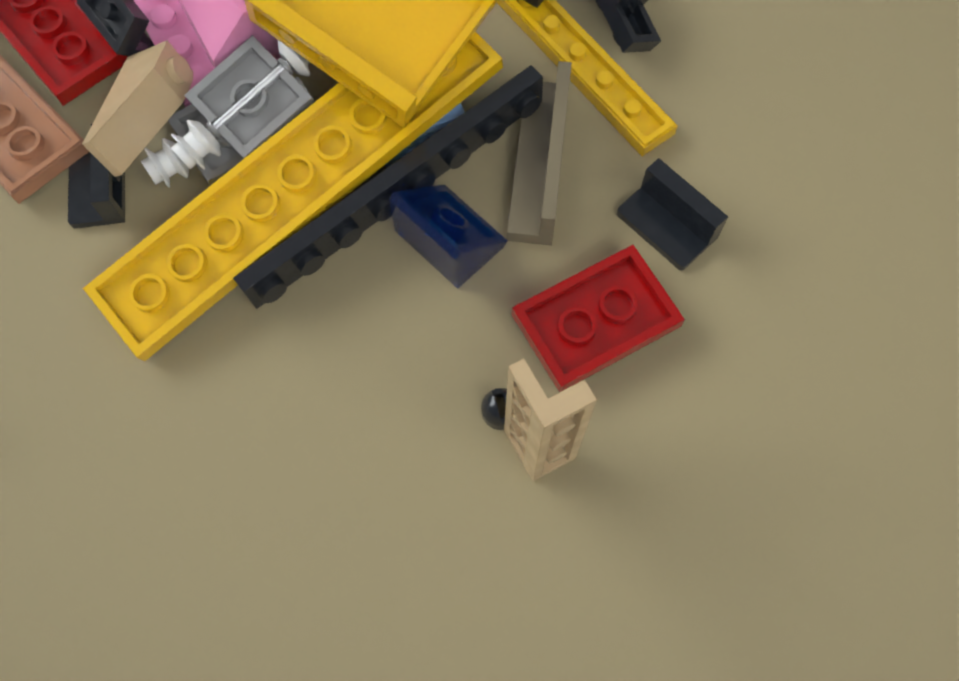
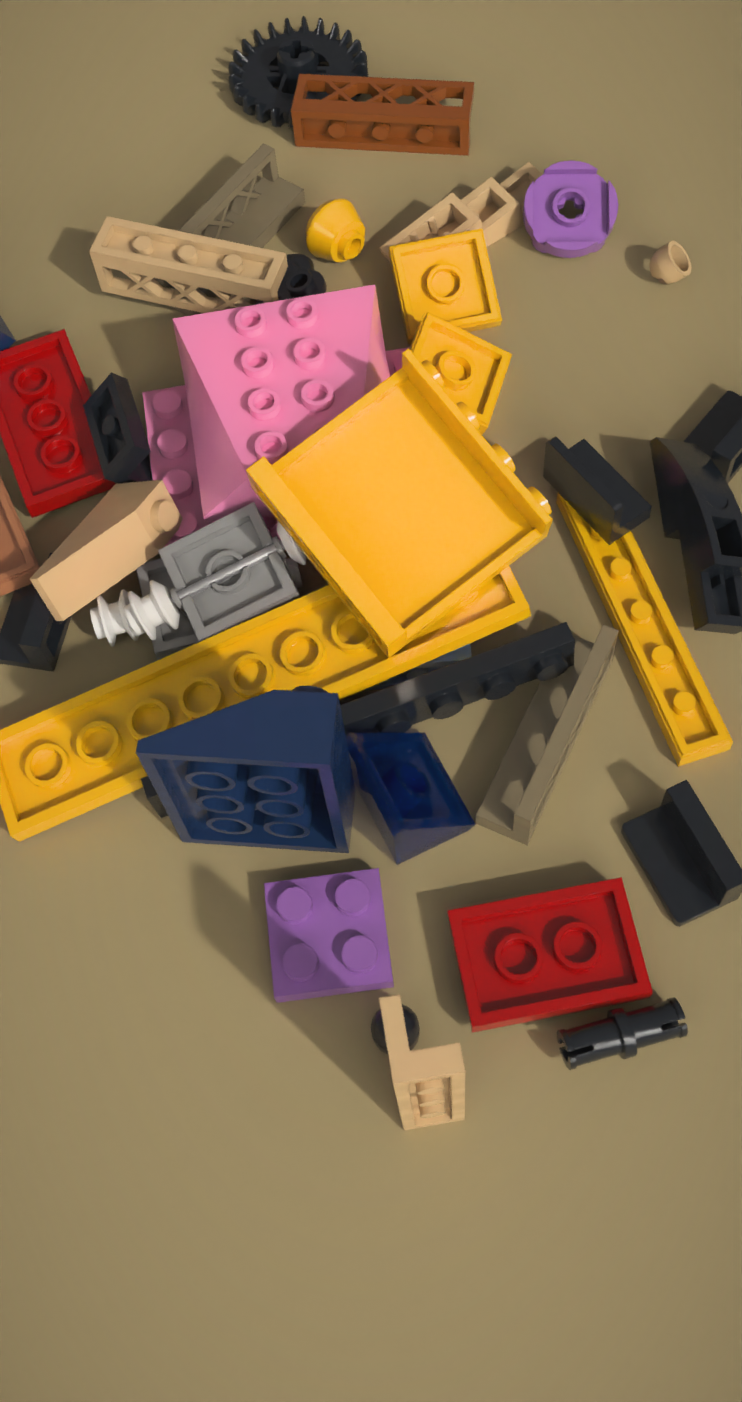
camera: 25 degrees right, 5 degrees down
none -> dark blue slope [136,686,356,853]
none -> medium lavender plate [264,868,394,1003]
none -> black pin [557,997,688,1070]

